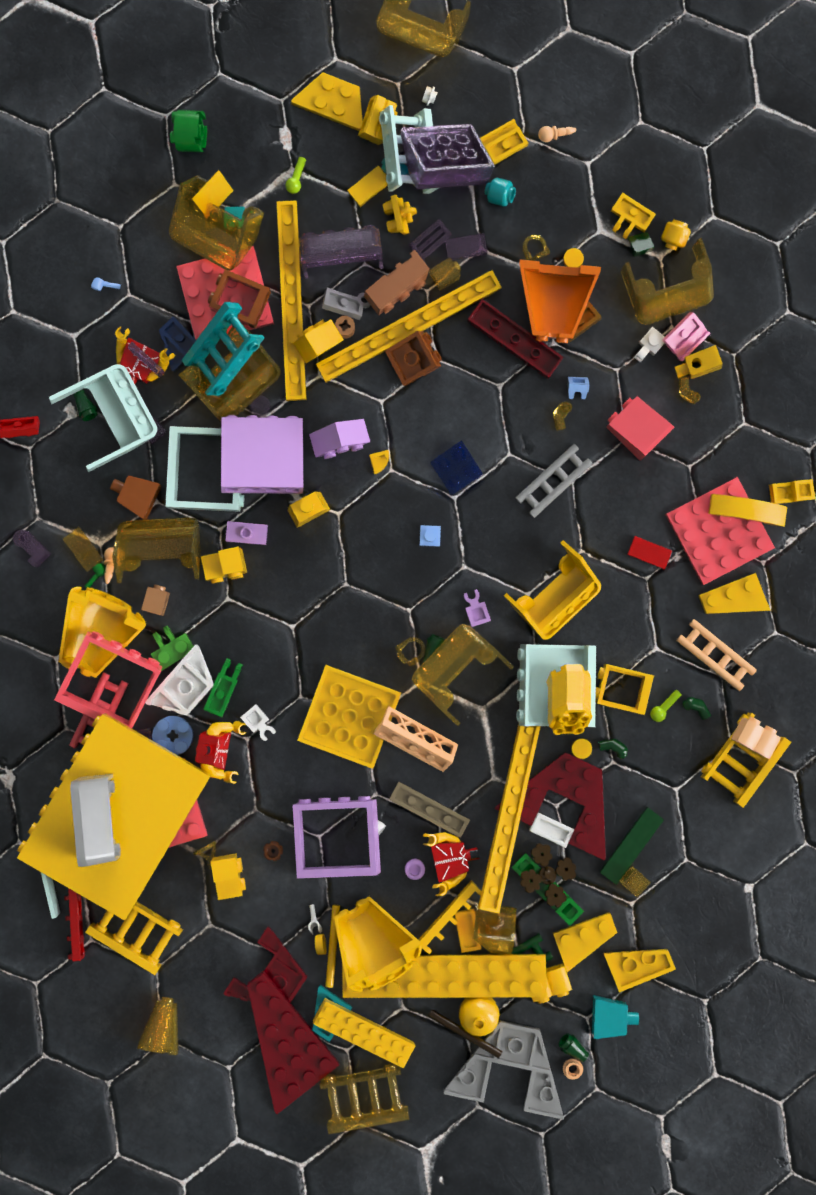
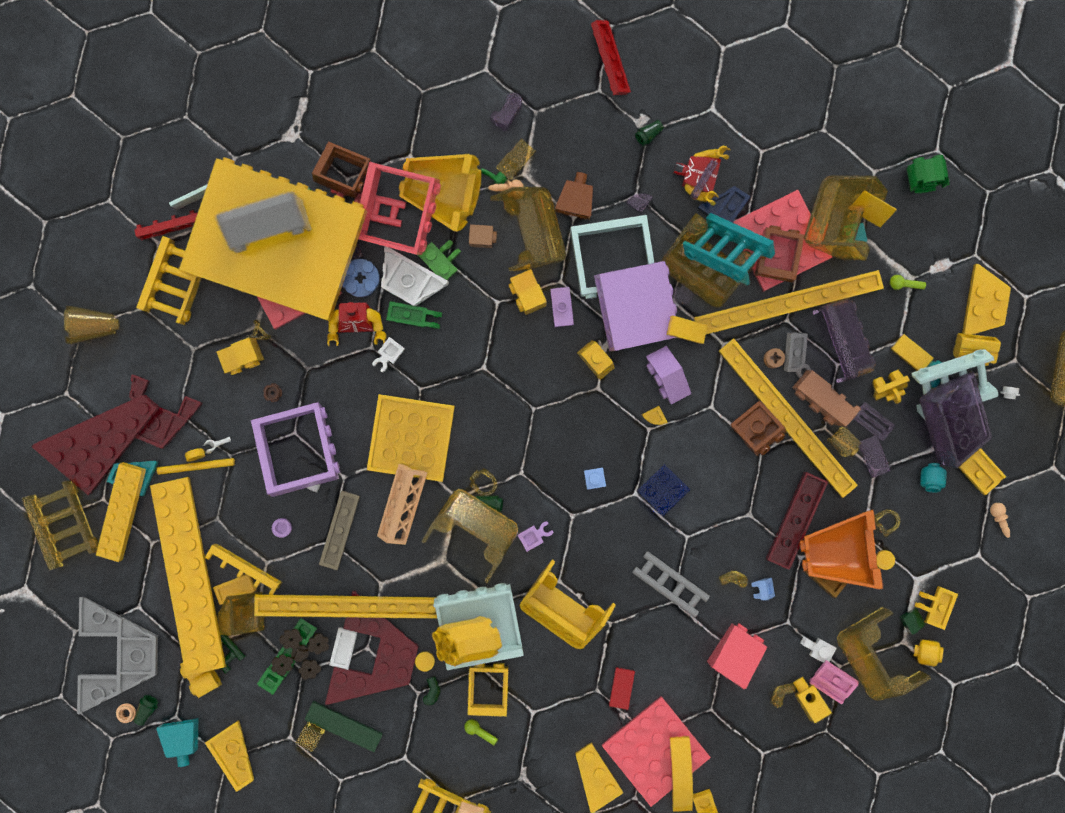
camera: 75 degrees right, 0 degrees up
light aqua windscreen [49,364,157,472] -> none
light blue hand [91,278,121,292] -> none
yellow brick [293,319,344,363] -> none
yellow cone [334,897,422,992] -> none
torso [423,832,479,896] -> none
dark brown bar [428,1009,503,1059] -> none
yellow cylinder [459,997,500,1037] -> none
yellow wing [553,912,617,972] -> none
light nougat bar [676,619,757,691] -> none
dark green arm [683,697,712,720] -> none
none -> dark orange window [312,141,371,199]
none -> yellow tile [666,316,708,344]

